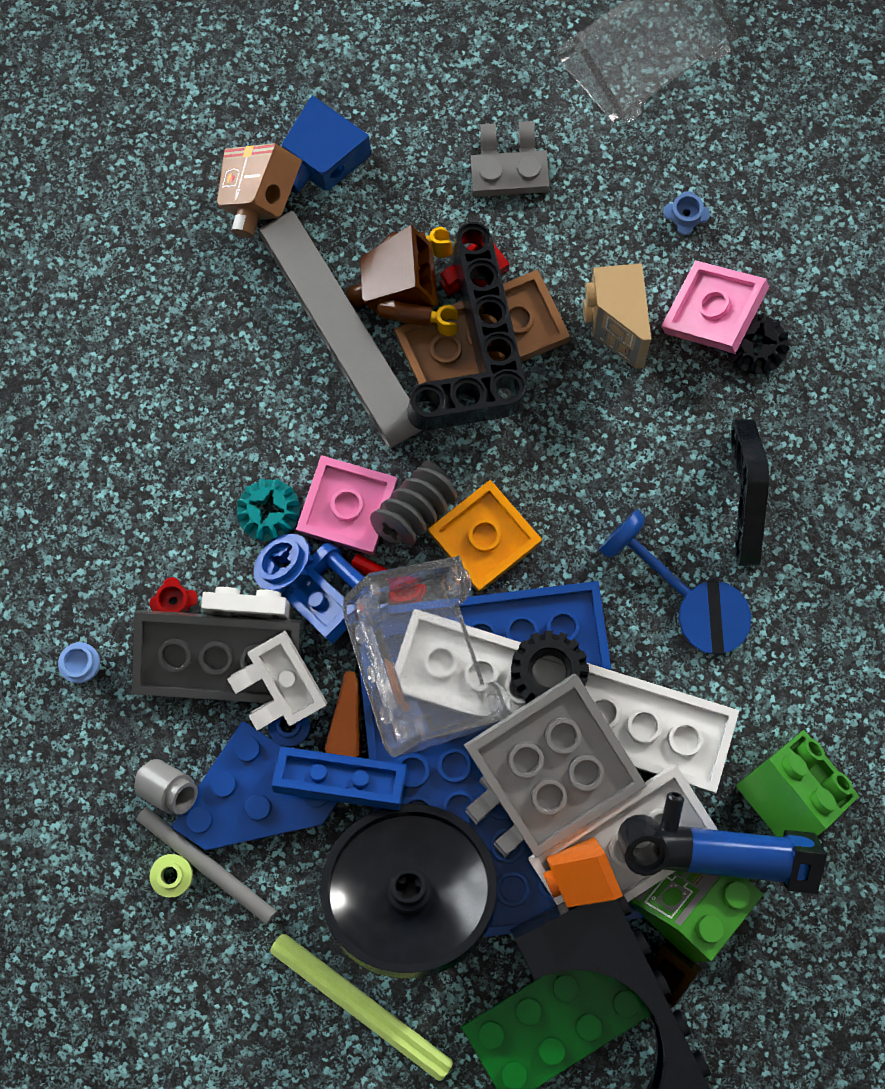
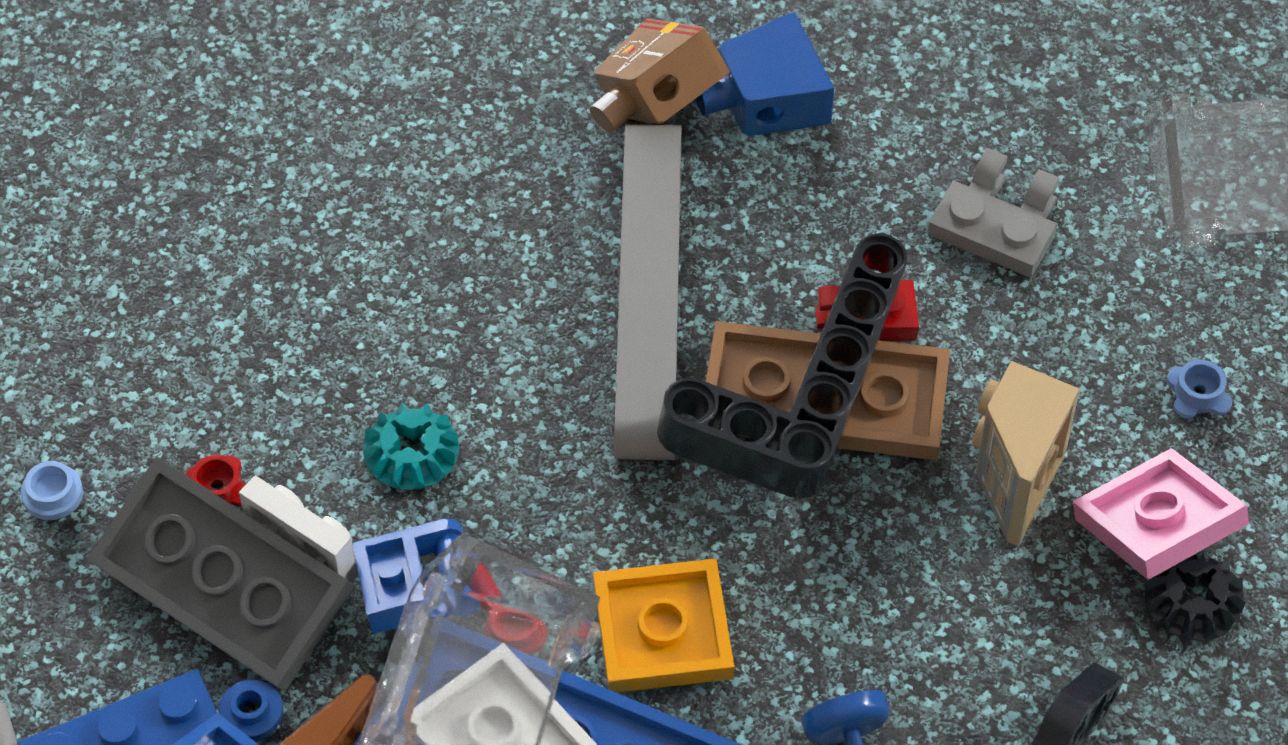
camera: 25 degrees right, 20 degrees down
light grey brick [134,759,198,814] -> none
white plate [227,630,327,730] -> none
blue gear [254,534,314,594] -> none
bright pink plate [296,455,398,556] -> none
reddish brown torso [347,225,459,336] -> none
dark grey piece [370,460,458,547] -> none

